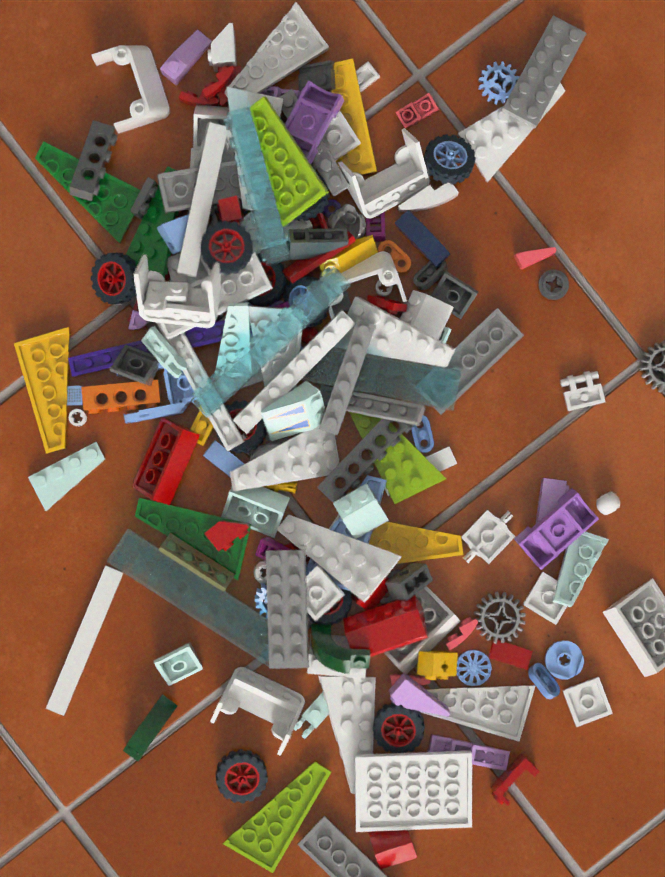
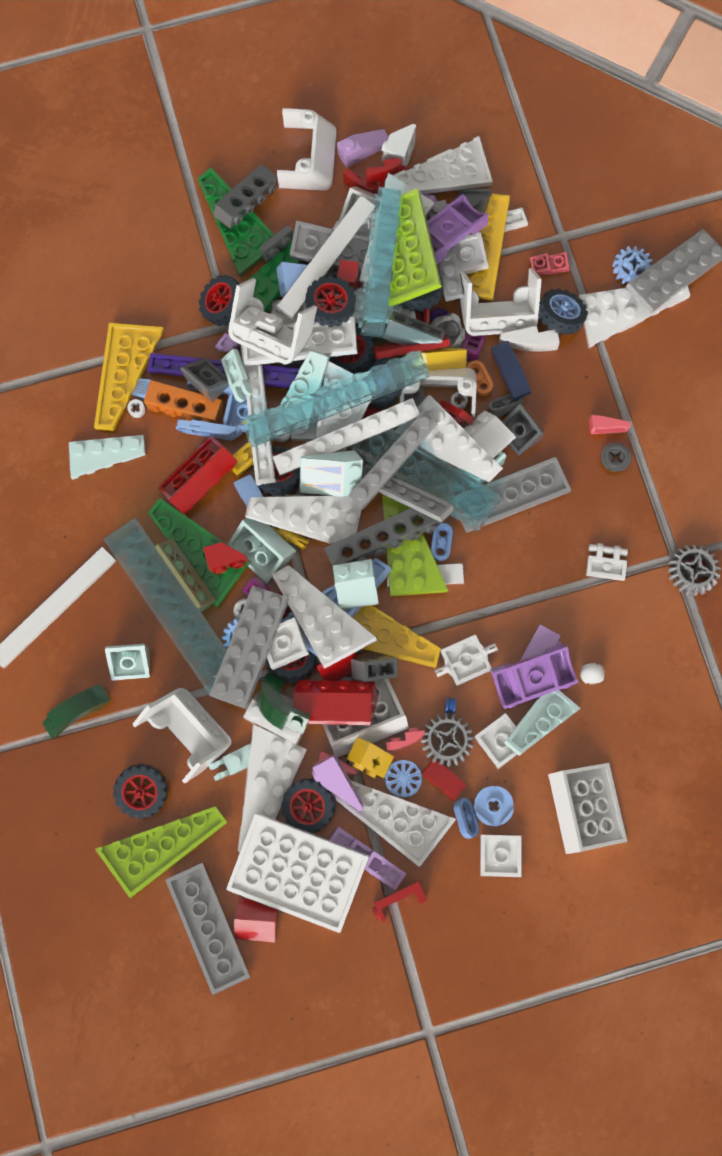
camera: 25 degrees right, 10 degrees down
none -> blue bush [445,697,456,714]

